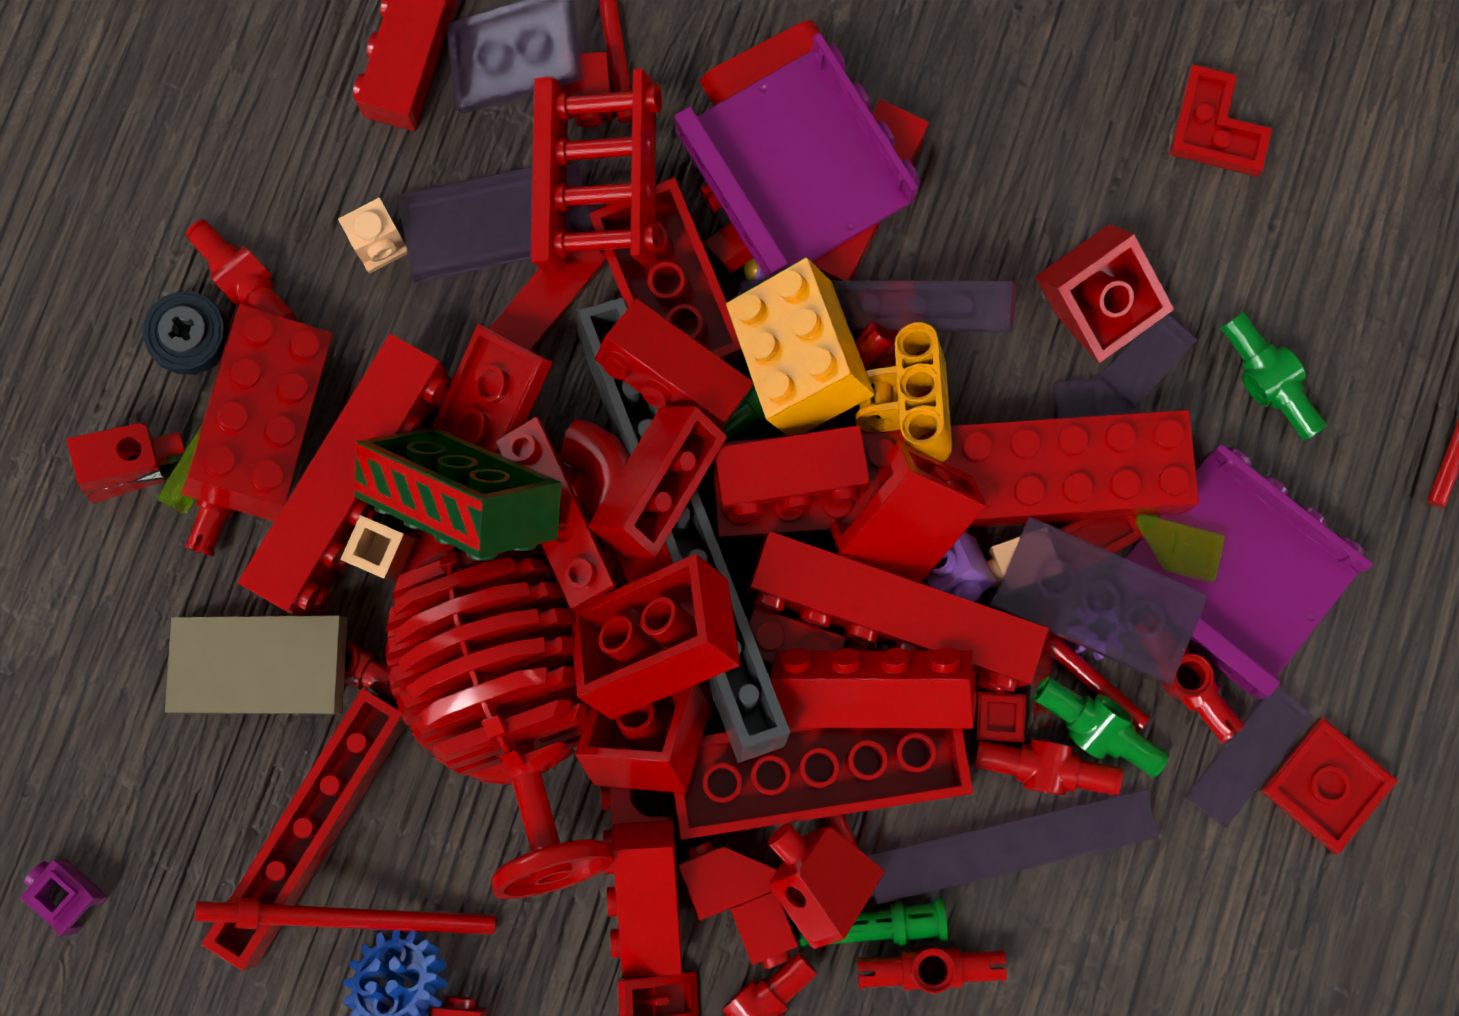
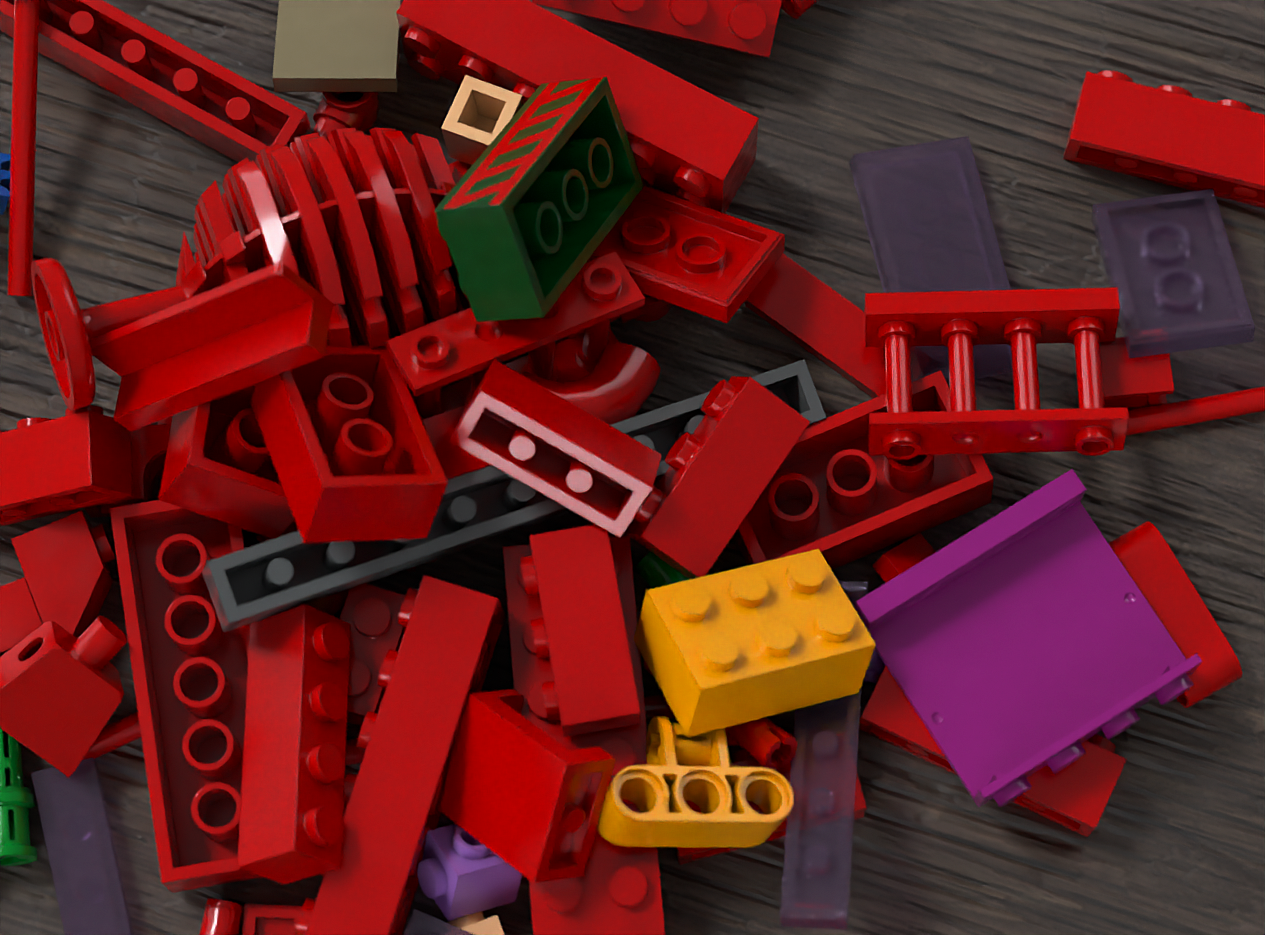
camera: 90 degrees right, 5 degrees down
light nougat brick [338,198,410,274] -> none
none -> red panel [90,263,333,431]

